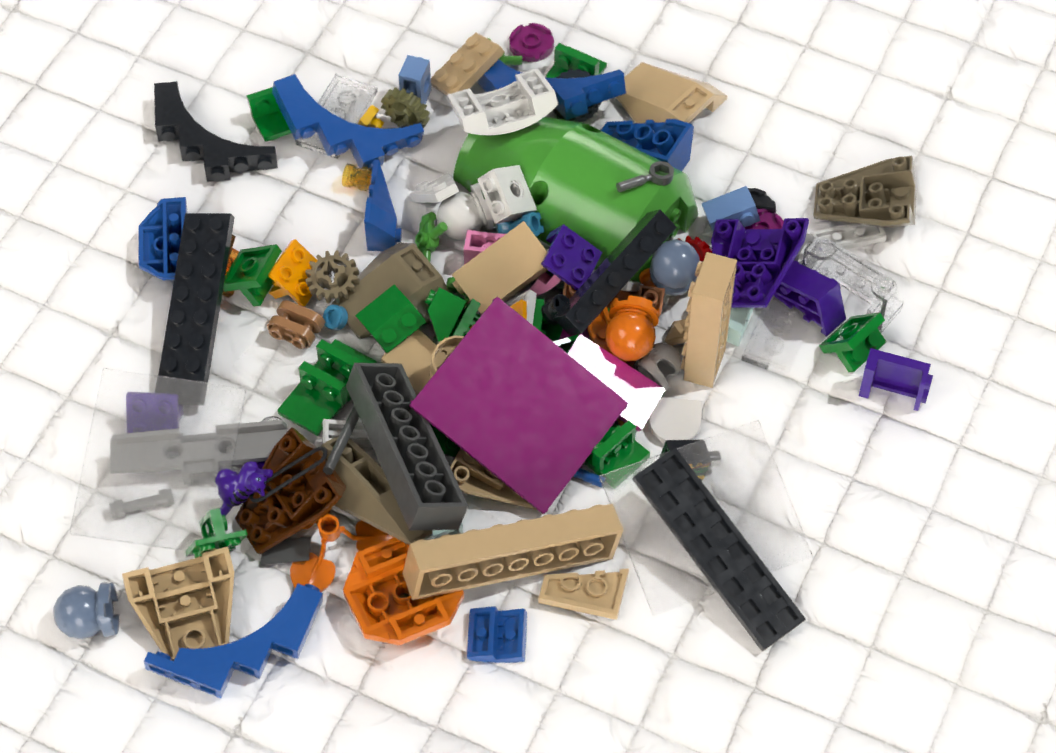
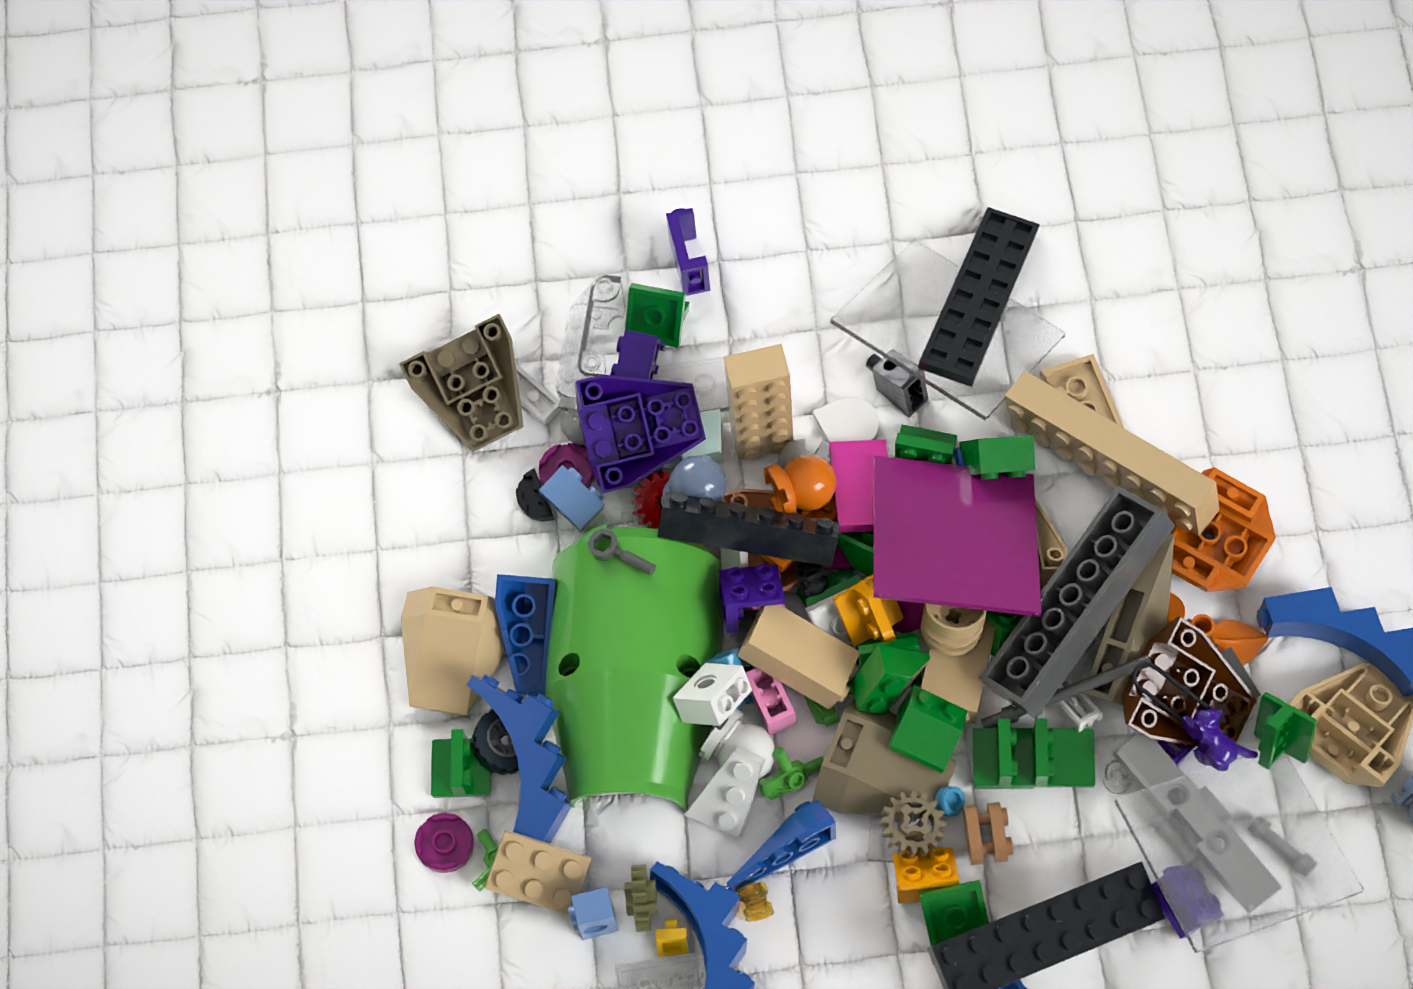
camera: 115 degrees left, 10 degrees up
white slope [447,68,558,135] -> none
blue slope [467,606,528,663] -> none
tan tile [664,319,687,346] -> none
none -> green slope [959,435,1036,480]

